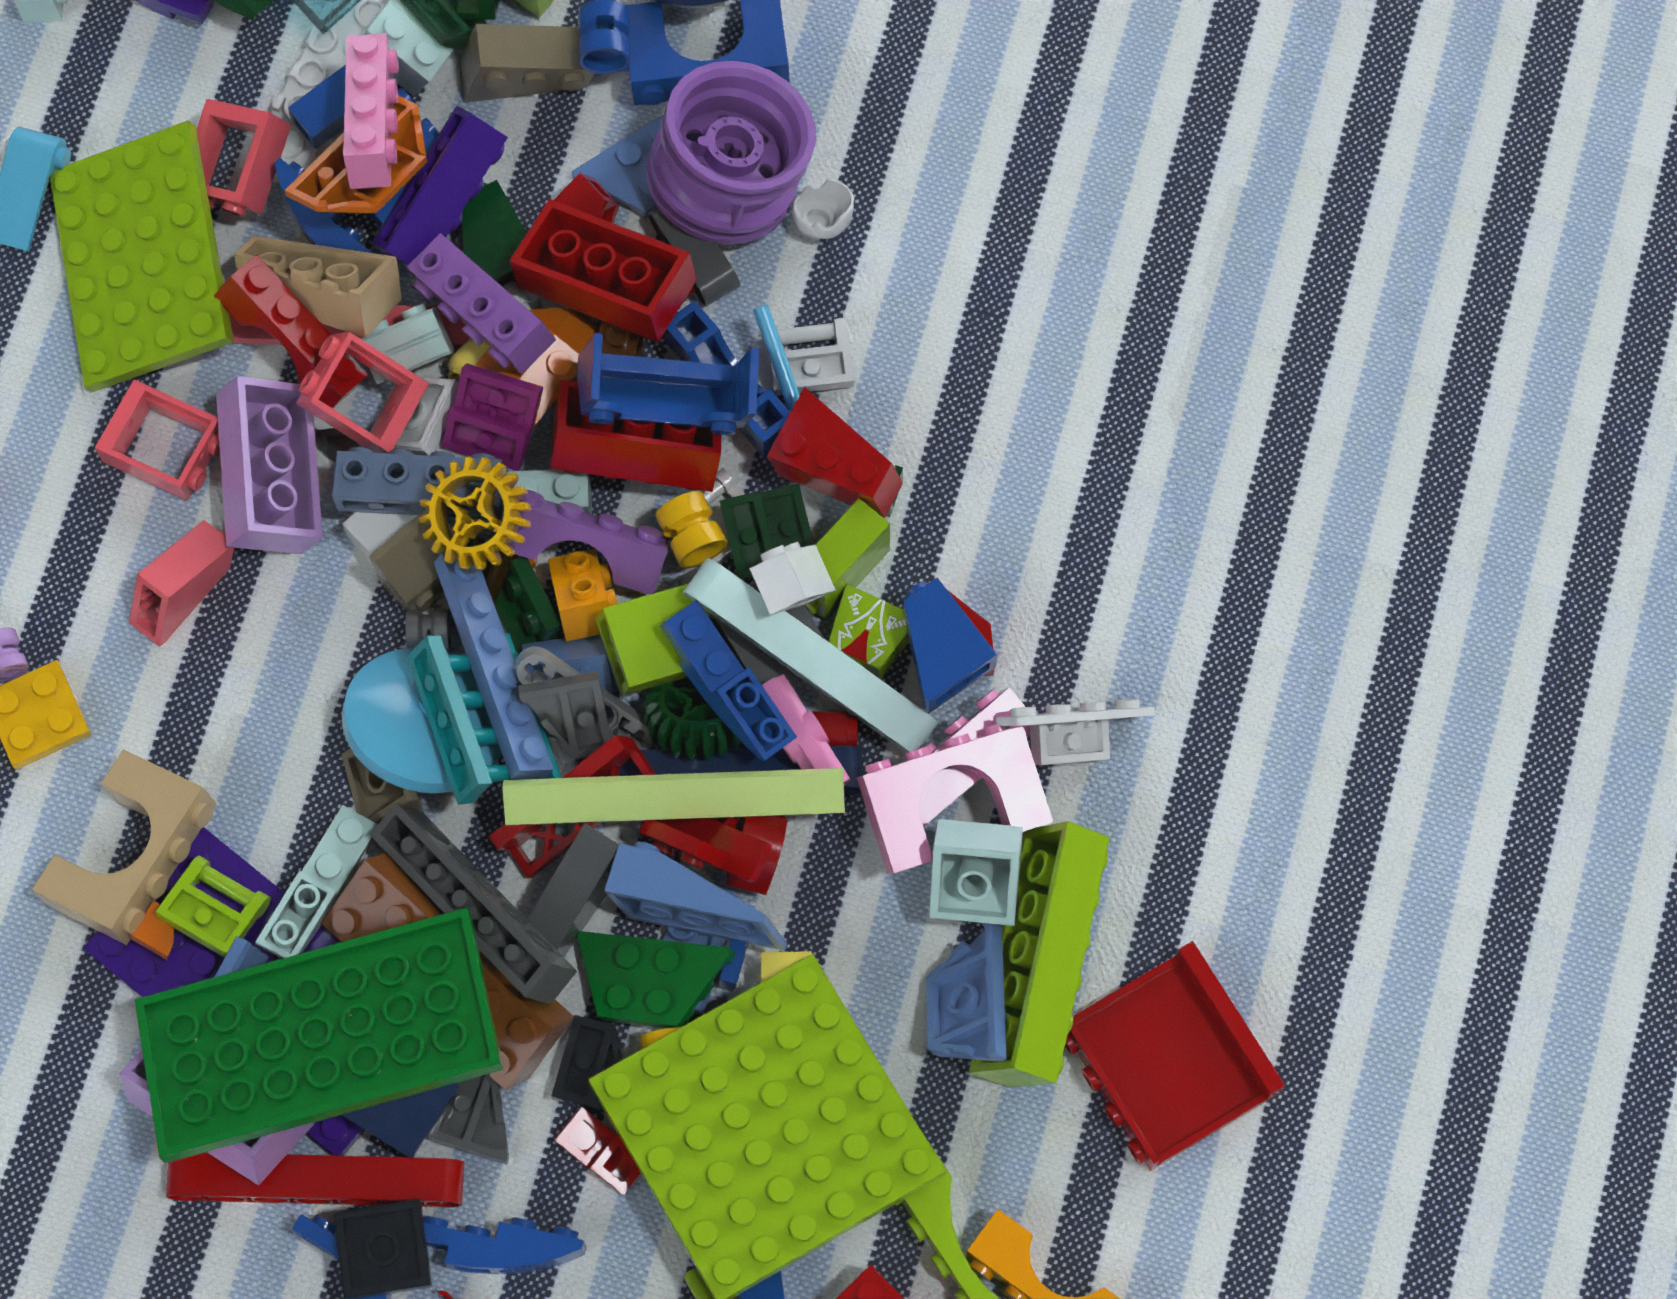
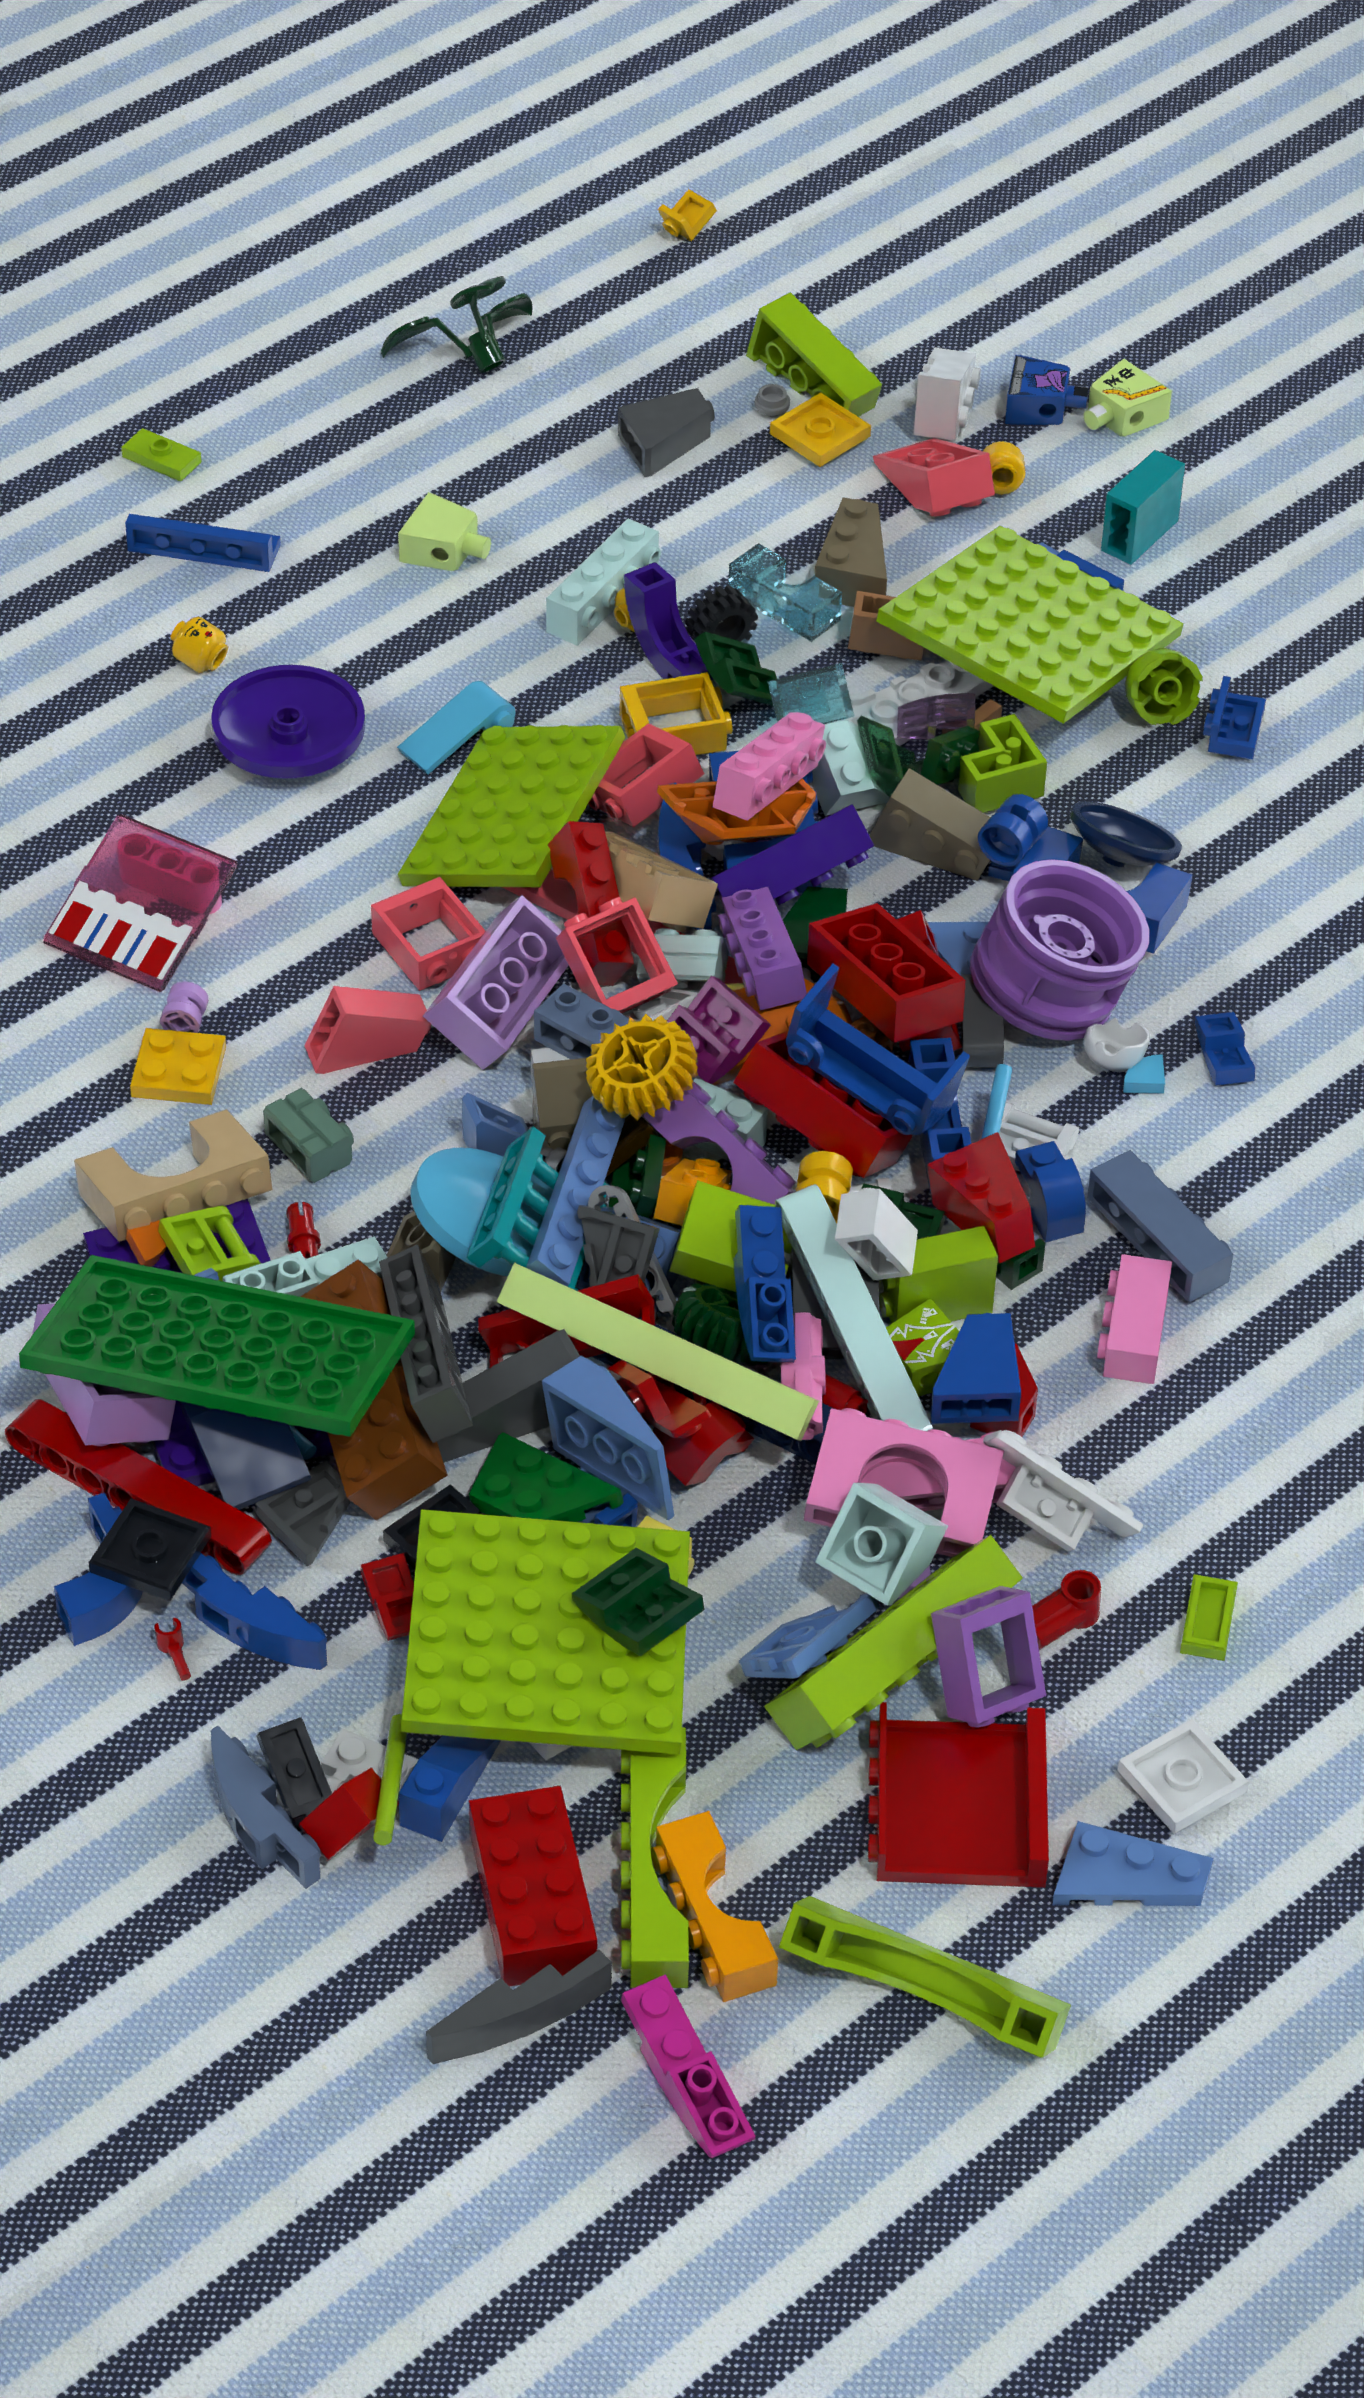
camera: 30 degrees right, 25 degrees down
none -> sand green brick [263,1088,354,1183]
none -> red pin [286,1202,321,1259]
none -> medium blue slope [462,1093,529,1157]
none -> dark green slope [572,1548,705,1656]
none -> yellow window [619,672,732,755]
none -> lime arch [778,1896,1072,2058]
none -> medium lavender window [931,1586,1046,1727]
none -> blue brick [1015,1141,1086,1243]
none -> red piece [1032,1570,1101,1650]
none -> medium blue wing [1052,1821,1214,1906]
none -> sand blue brick [1087,1150,1233,1302]
none -> bright pink brick [1097,1254,1172,1384]
none -> white plate [1117,1719,1249,1834]
none -> medium azure tile [1123,1054,1165,1093]
none -> lime tile [1180,1574,1238,1661]
none -> blue slope [1195,1012,1255,1086]

